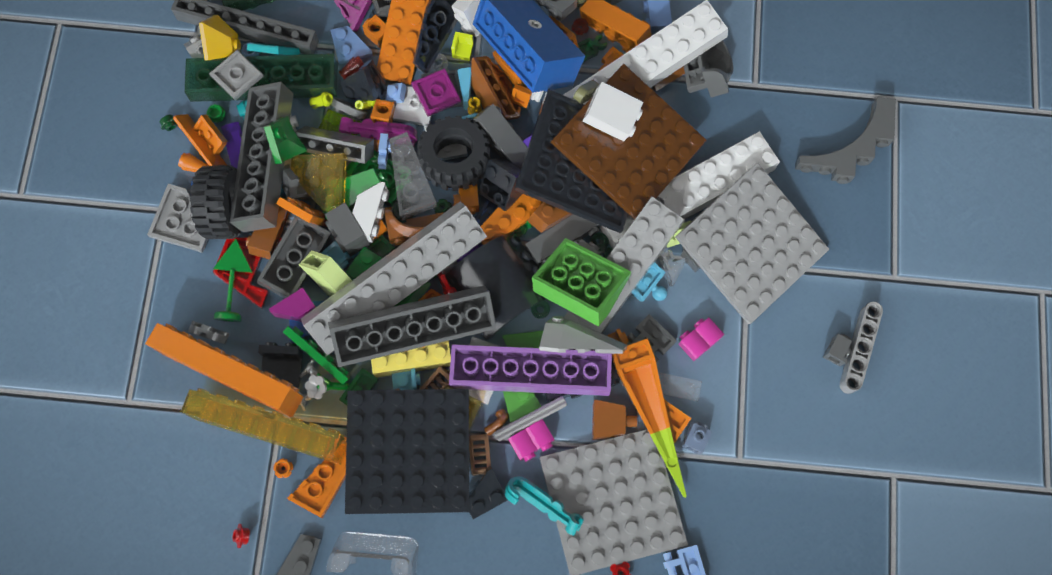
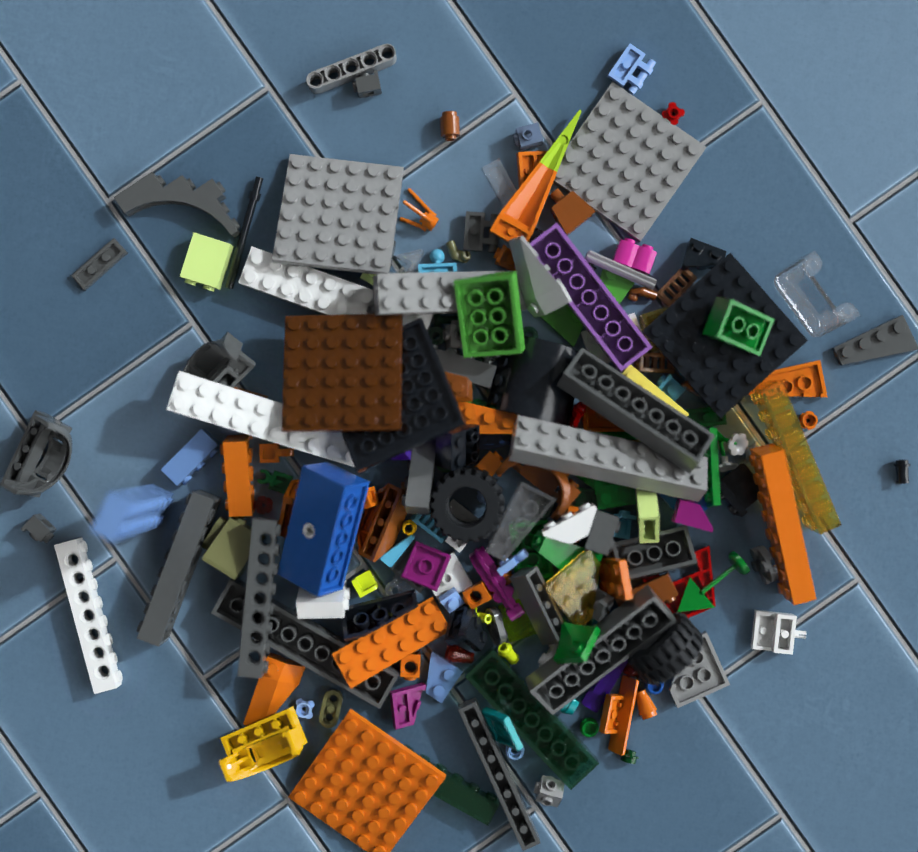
camera: 125 degrees left, 15 degrees up
yellow slope [199,15,241,60] -> none
light grey tile [209,50,263,100] -> none
red plate [232,524,250,548] -> none
dark green plate [433,199,452,214] -> none
teal piece [505,476,584,536] -> none
olive beam [573,79,599,104] -> none
white brick [583,82,643,141] -> none
dark pink brick [678,317,725,362] -> none
none -> dark grey tile [71,238,128,291]
none -> yellowish green brick [180,232,234,292]
none -> black bar [225,177,263,289]
none -> orange plant [399,188,439,232]
none -> dark orange brick [440,111,460,141]
none -> olive arm [445,240,471,263]
none -> green slope [702,297,775,356]
none -> white plate [751,610,807,655]
none -> black pin [894,460,911,484]

